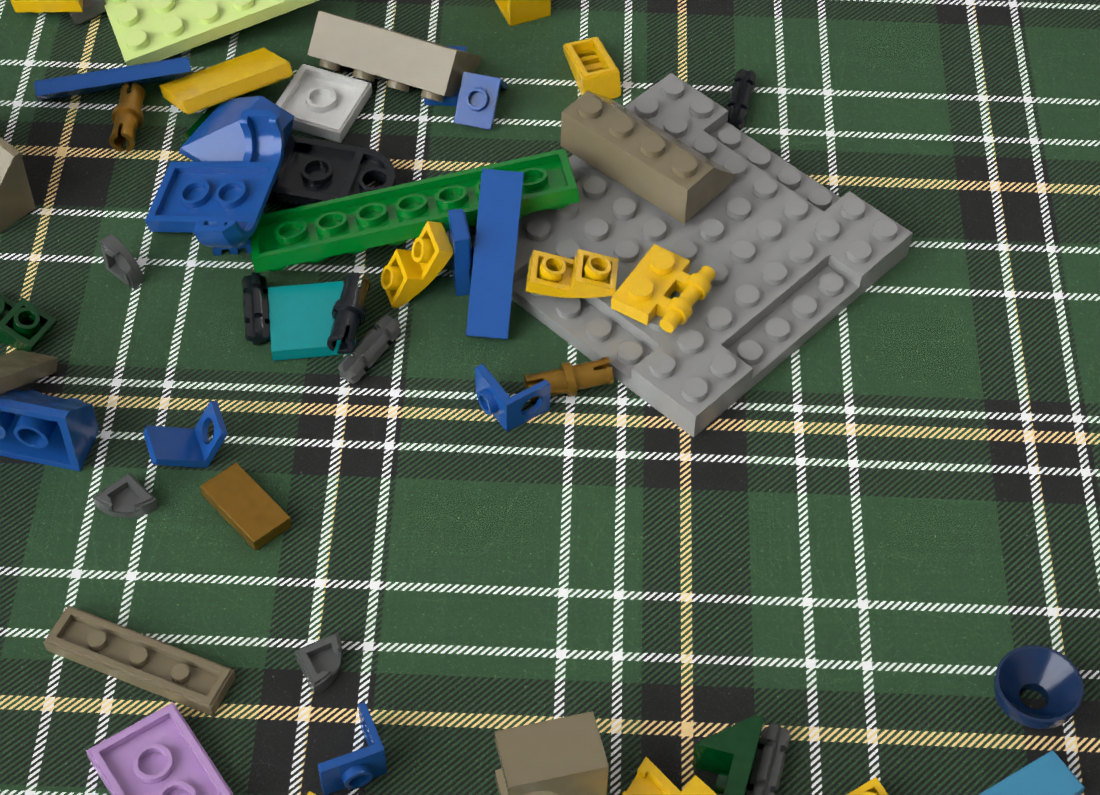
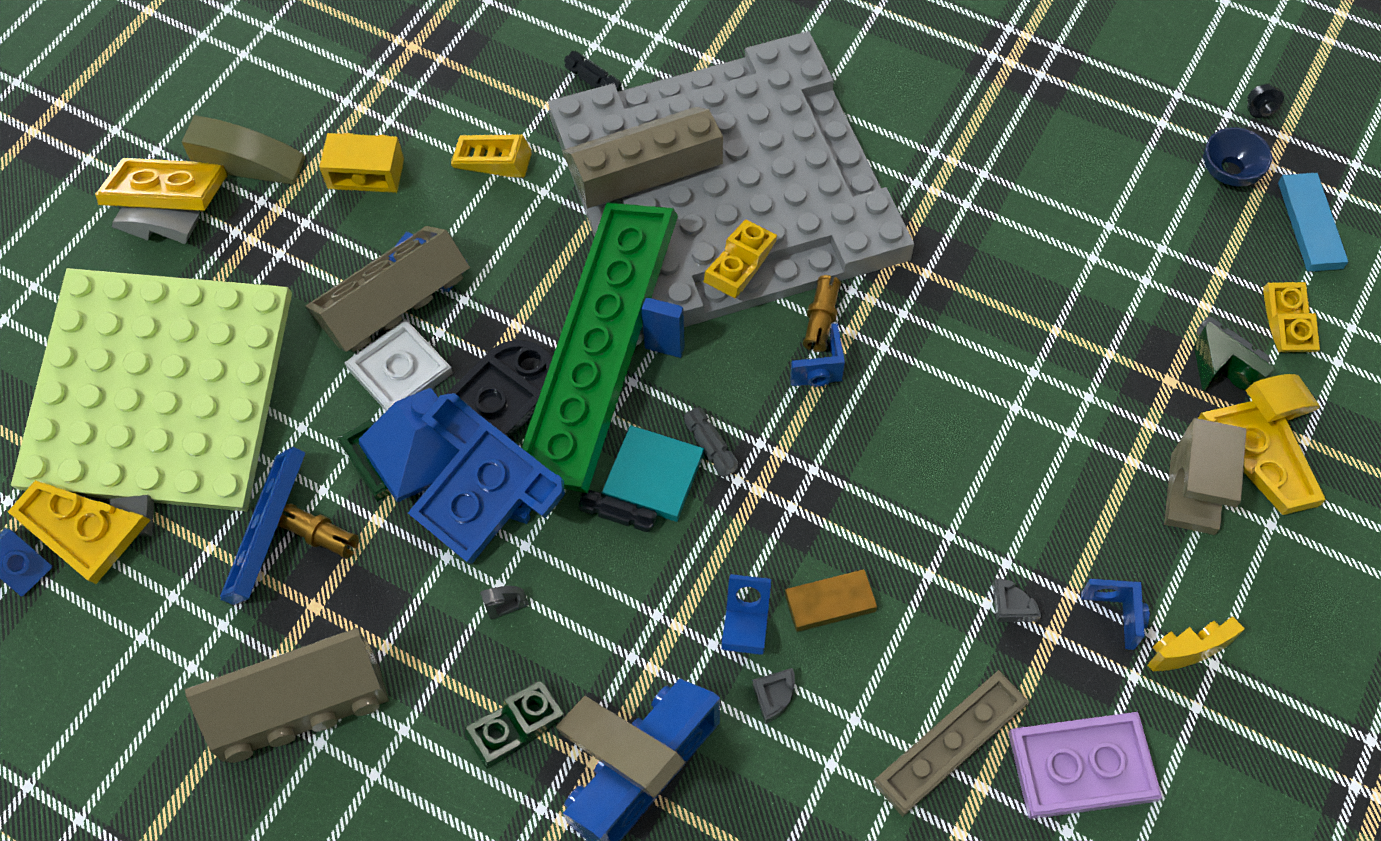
camera: 60 degrees left, 10 degrees up
yellow tile [159,47,293,115] -> none
black pin [327,272,371,354] -> none
yellow slope [381,221,454,308] -> none
bracket [454,71,508,130] -> none
blue tile [466,168,524,340] -> none
yellow plate [611,244,716,333] -> none

